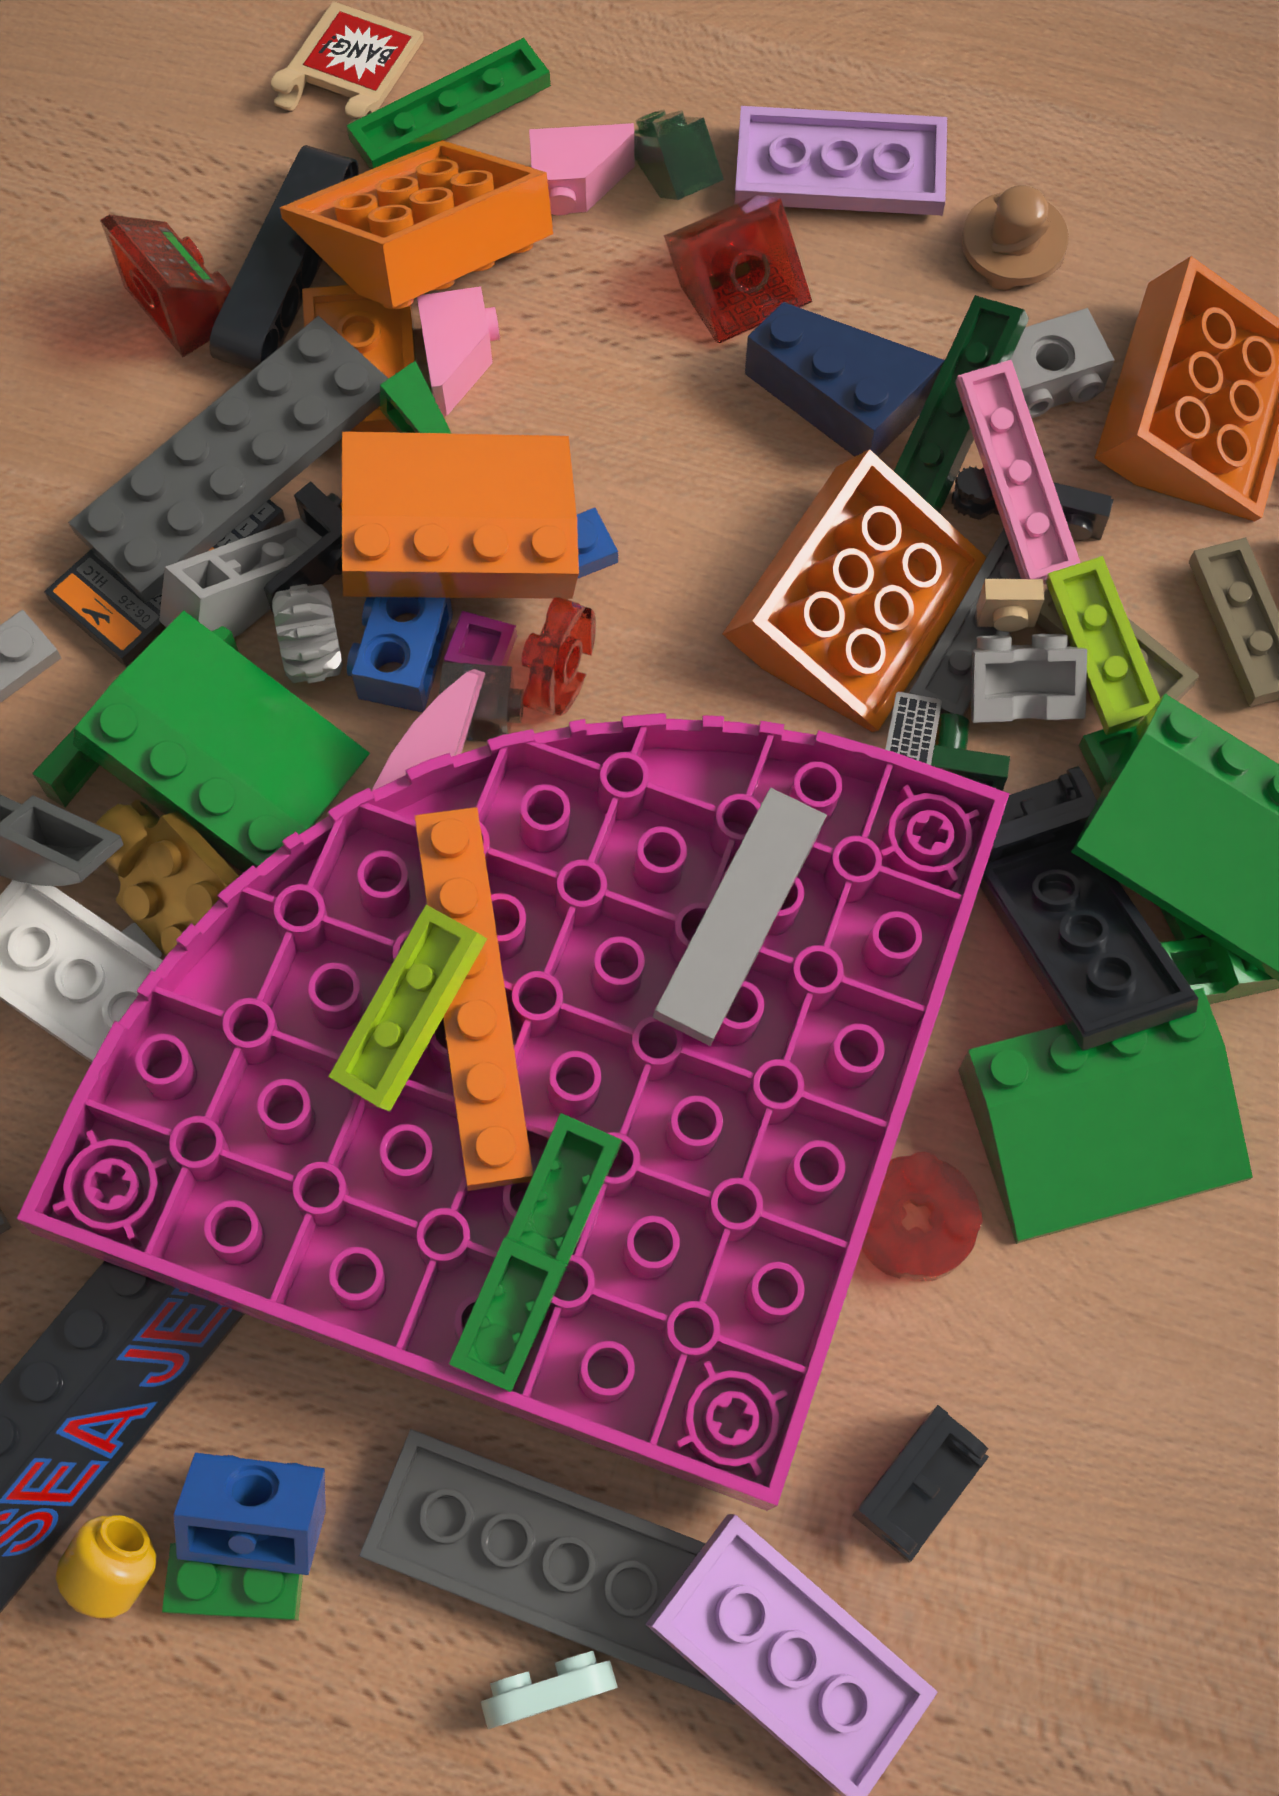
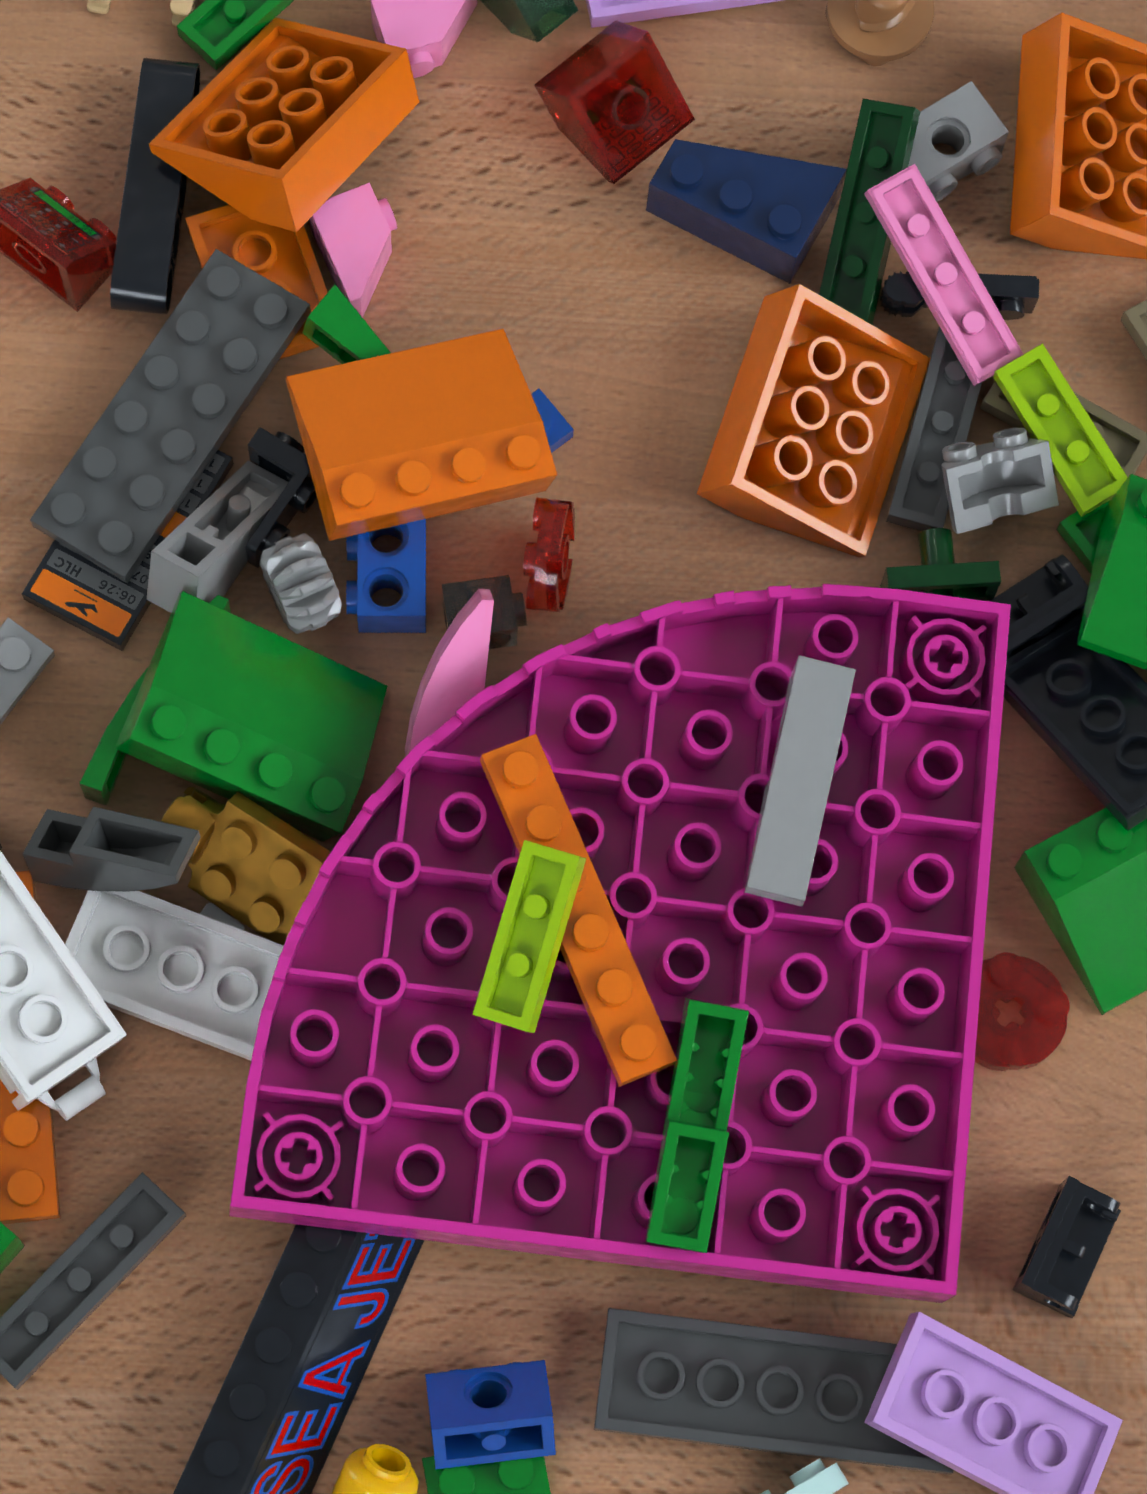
camera: 20 degrees left, 5 degrees up
magenta plate [444,611,517,684] -> none
sticker [885,692,942,765] -> none
tan plate [976,579,1044,632] -> none

